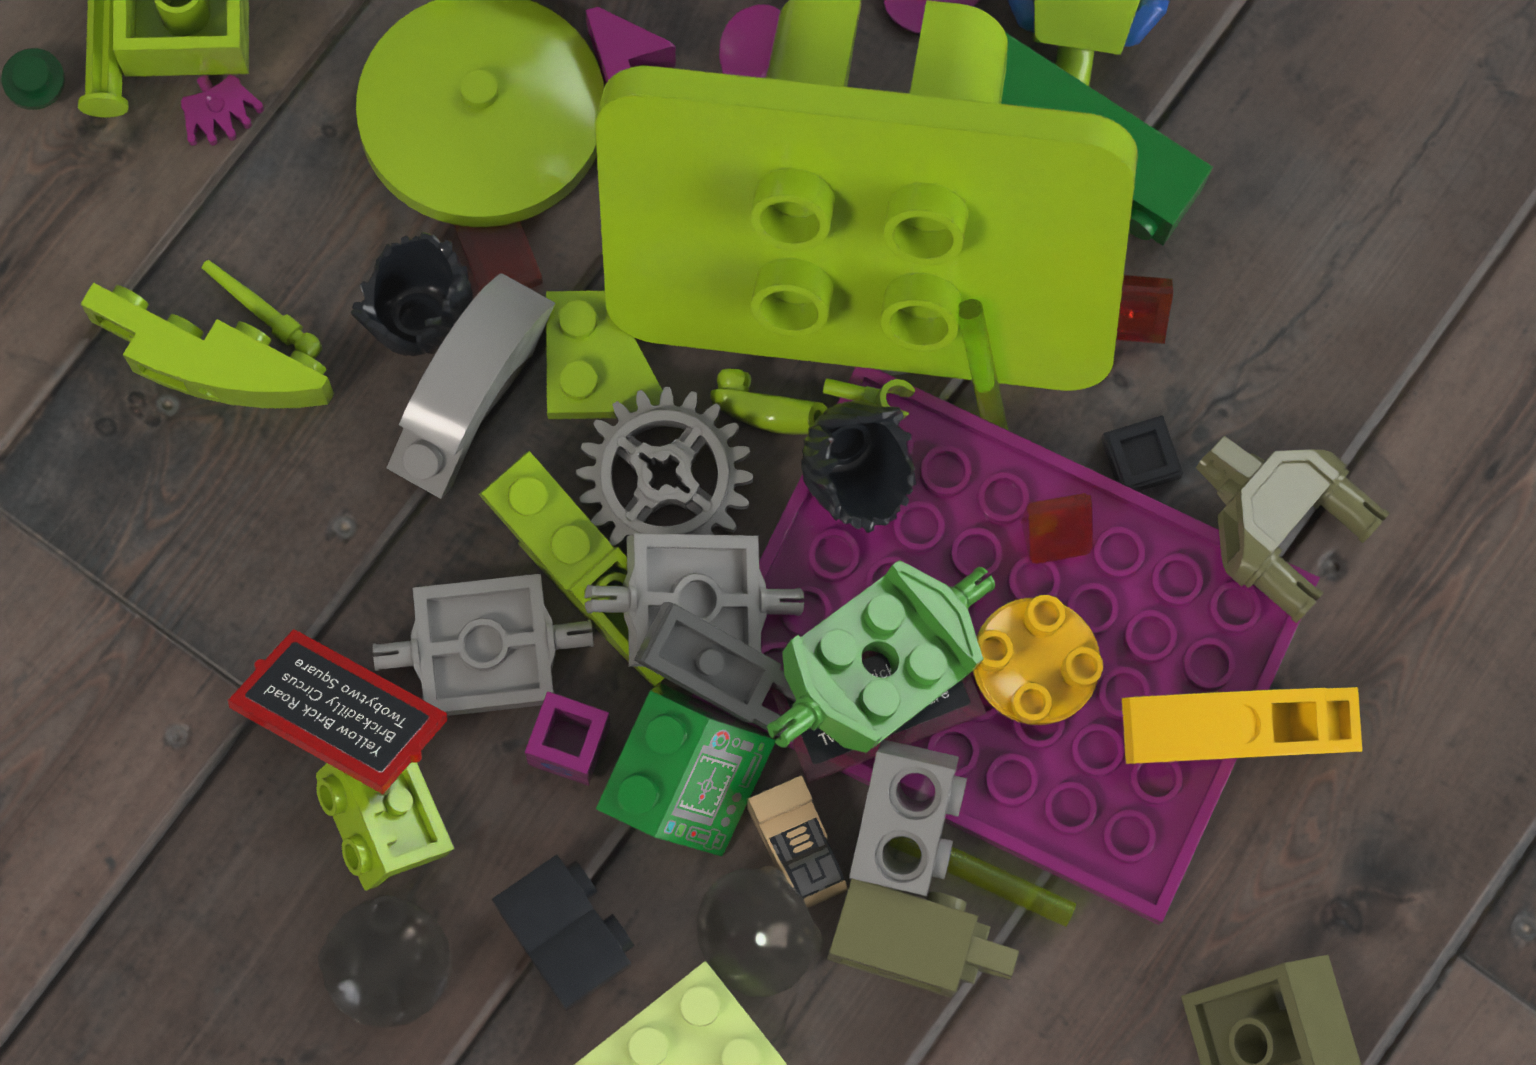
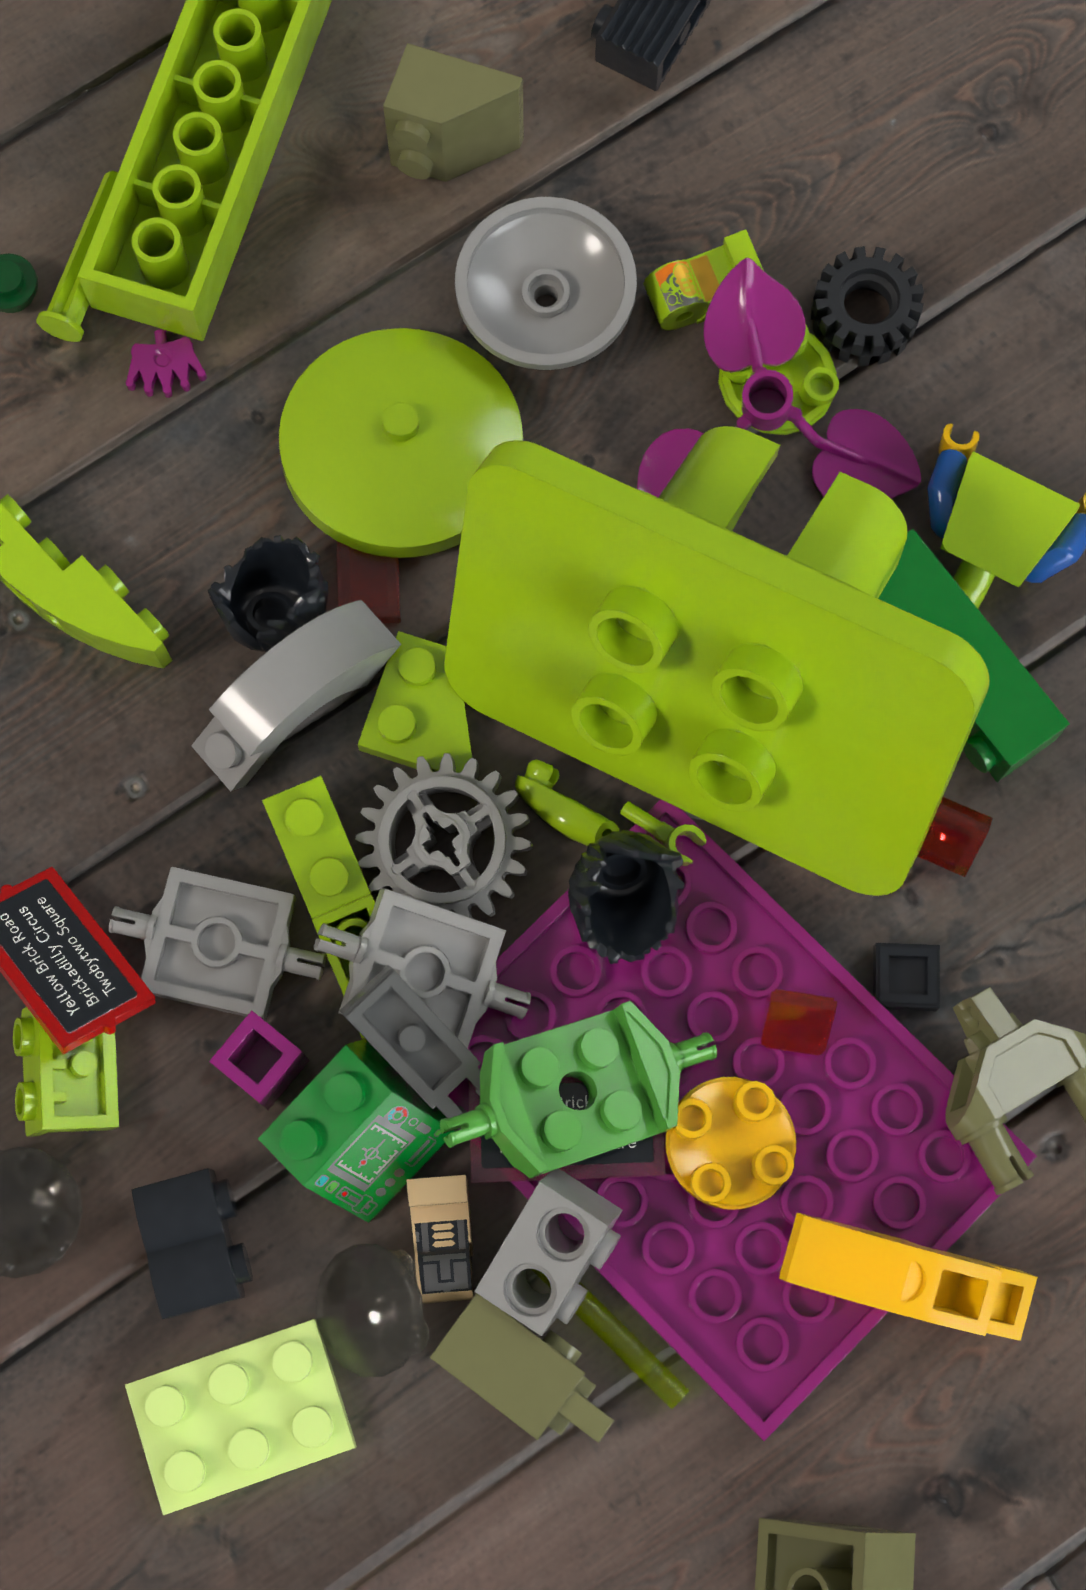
camera: 25 degrees right, 0 degrees up
lime piece [202,260,322,359] -> none
magenta slope [586,7,676,85] -> none
clear neon green bar [957,299,1008,430] -> none

